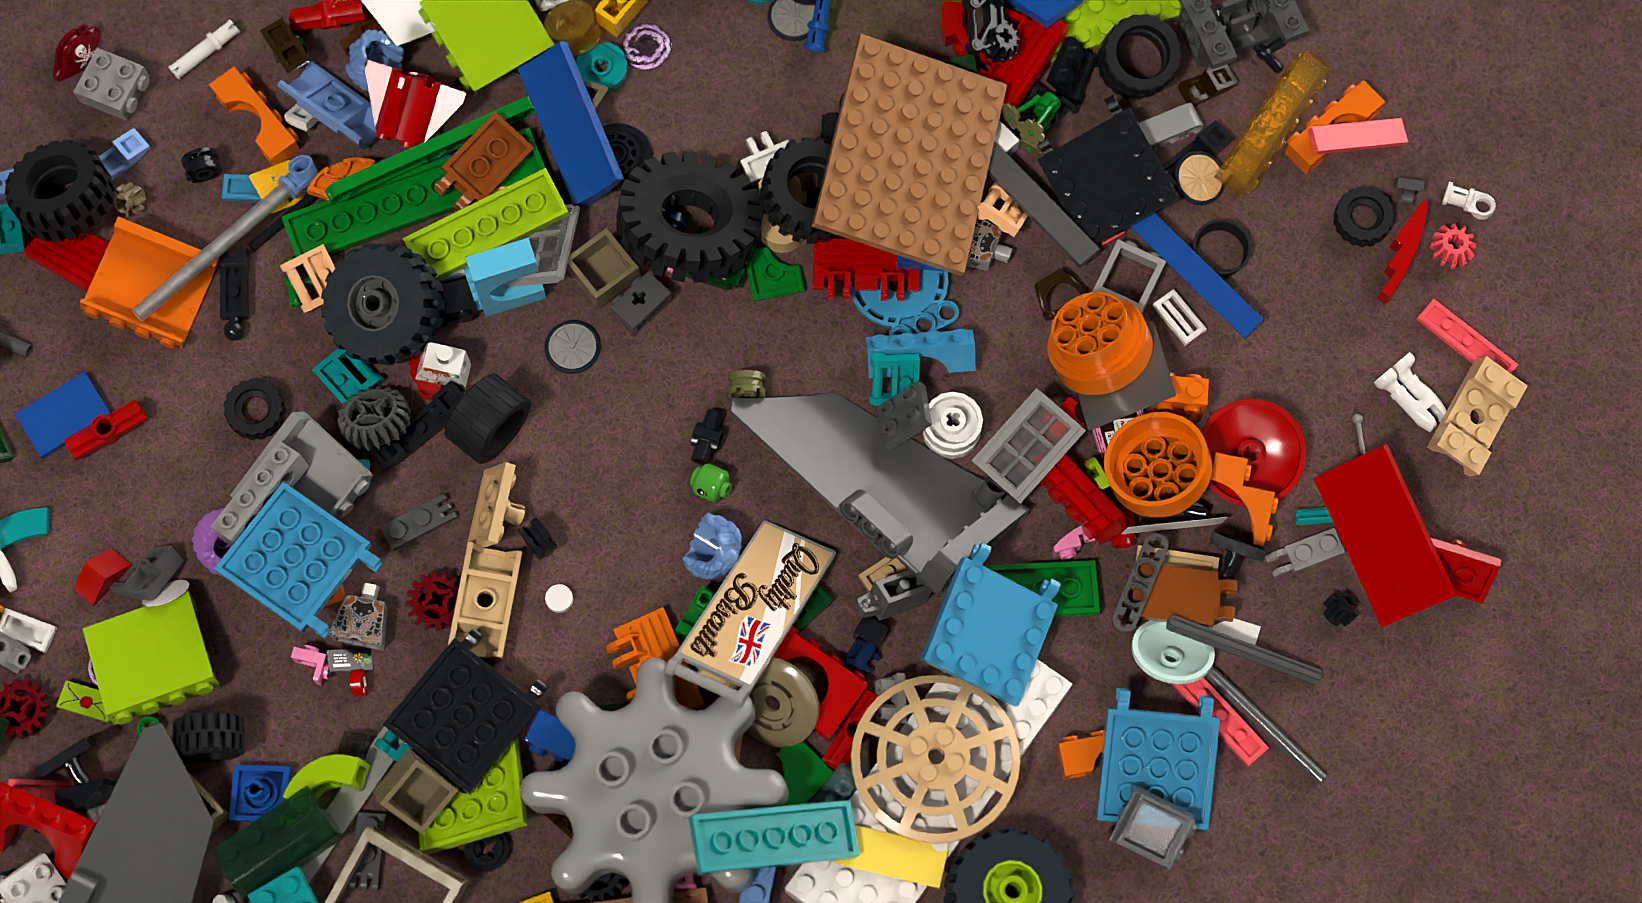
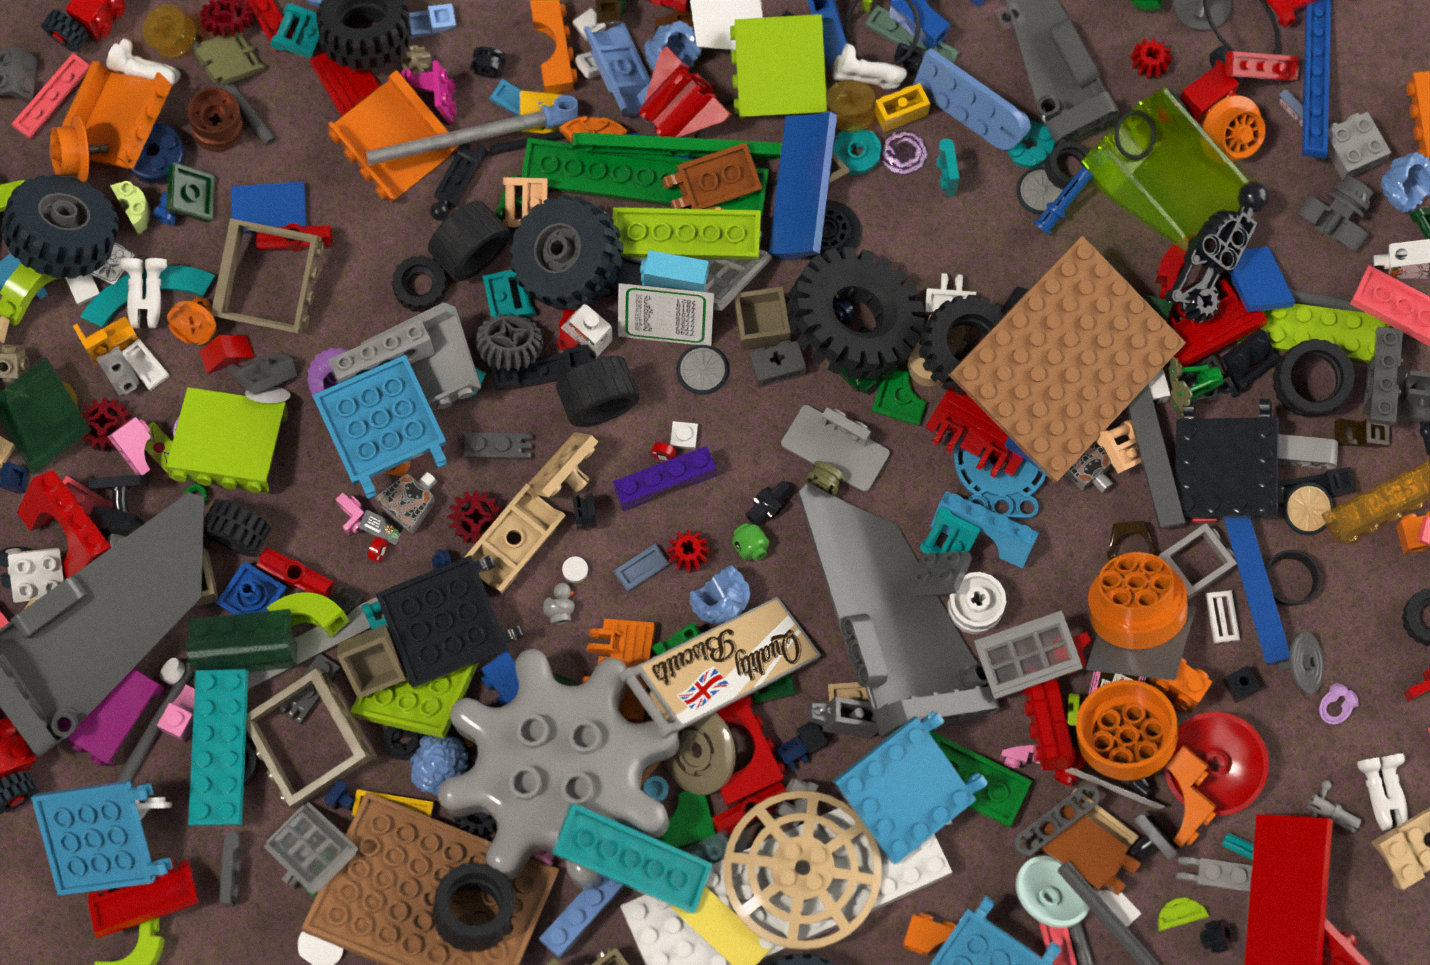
camera: 30 degrees right, 0 degrees up
none -> bright pink arch [107,417,151,475]
none -> orange tile [167,297,216,345]
none -> dark tan window [211,218,324,334]
none -> red piece [256,547,334,598]
none -> dark pink plate [401,61,457,124]
none -> medium blue hair [410,735,469,796]
none -> black tyre [428,201,510,281]
none -> dark blue plate [432,549,451,570]
none -> light grey animal [543,583,575,625]
none -> white plate [572,8,606,42]
none -> dark purple arch [613,446,716,512]
none -> sand blue tile [613,543,670,593]
none -> white sticker [618,283,714,346]
none -> medium azure tile [643,776,669,802]
none -> red tile [650,442,677,461]
none -> red gear [667,529,710,573]
none -> white plate [670,421,698,450]
none -> light grey bracket [781,405,890,492]
none -> teal plate [936,138,959,198]
none -> lime tile [1157,898,1209,932]
none -> black plate [1223,665,1261,703]
none -> dark grey shield [1279,632,1324,694]
none -> light grey pin [1307,794,1361,833]
none -> lavender piece [1319,684,1359,724]

